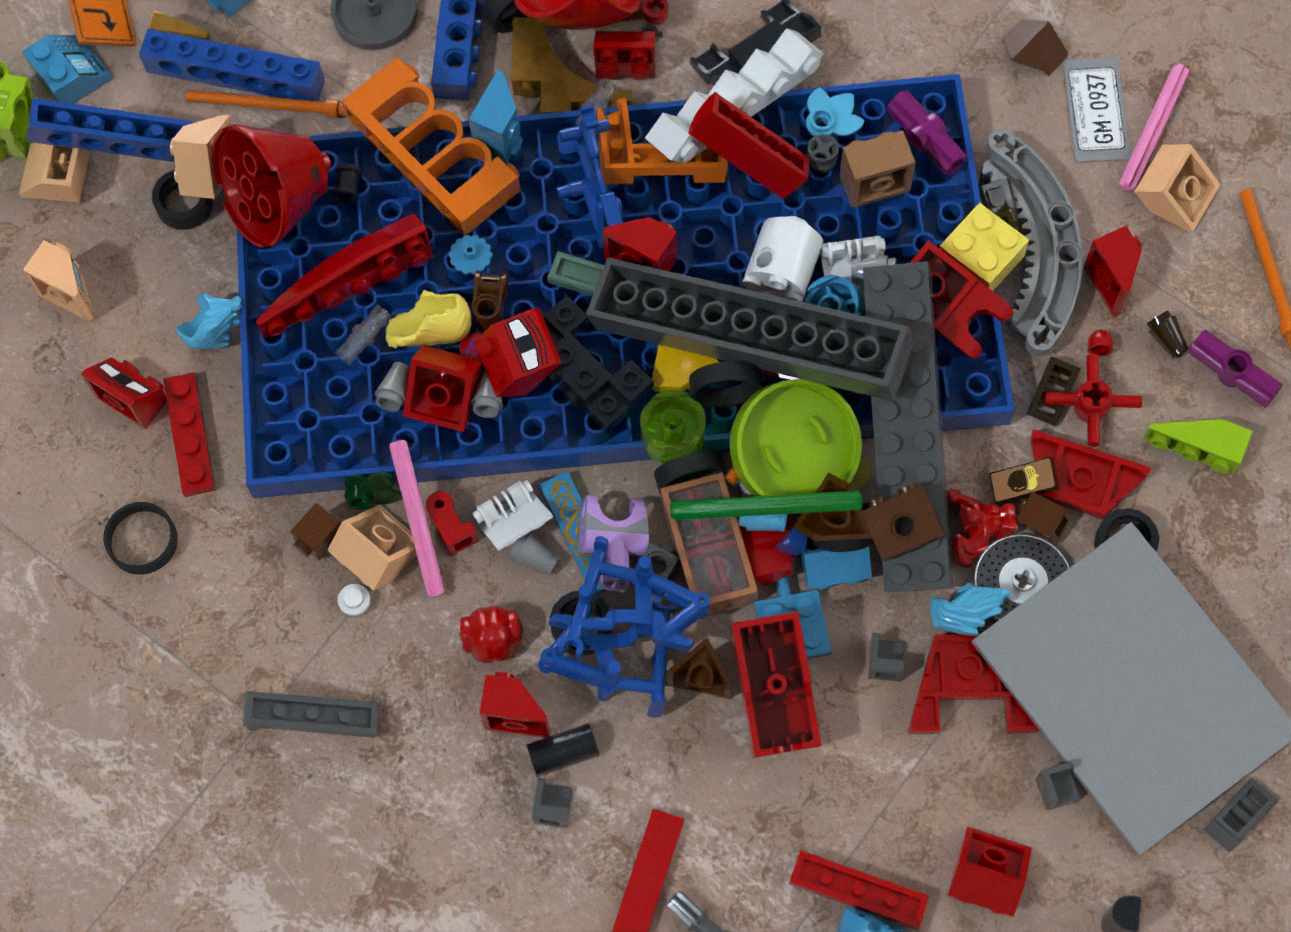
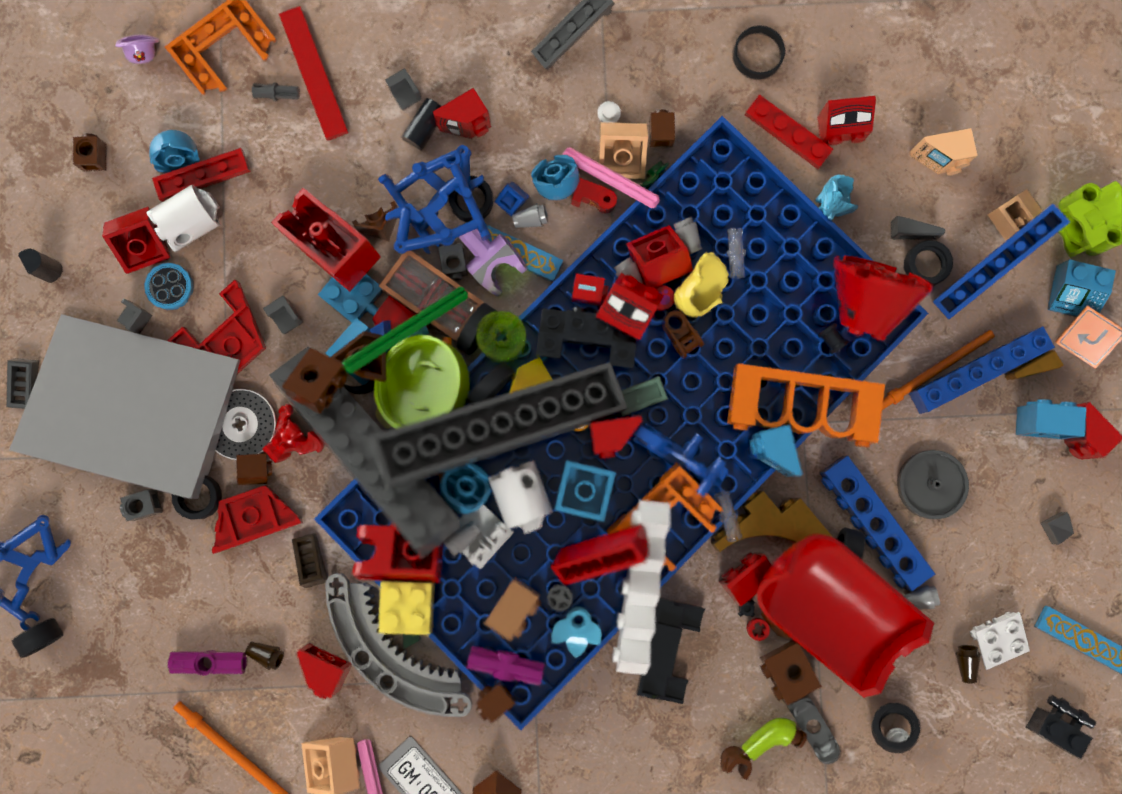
camera: 135 degrees right, 15 degrees up
light nougat slope [170,115,231,199] -> none
red wedge [256,214,433,338] -> none
dark azure piece [449,235,492,275] -> none
red hair [460,606,523,663] -> none
white hinge [472,480,553,551] -> none
medium azure hair [930,582,1011,636] -> none
dark brown slope [979,178,1020,233] -> none
tile [990,457,1060,506] -> none
red bar [1044,354,1142,447] -> none
red hinge [1087,330,1113,356] -> none
lime slope [1143,419,1253,475] -> none
none -> dark grey brick [120,490,163,521]
none -> tile [144,263,194,310]
none -> white cylinder [147,185,220,252]
none -> reddish brown brick [476,680,516,724]
none -> blue slope [494,182,530,217]
none -> dark azure cylinder [531,155,579,200]
none -> dark azure brick [555,461,615,521]
none -> red brick [572,274,609,306]
none -> dark grey slope [891,216,945,240]

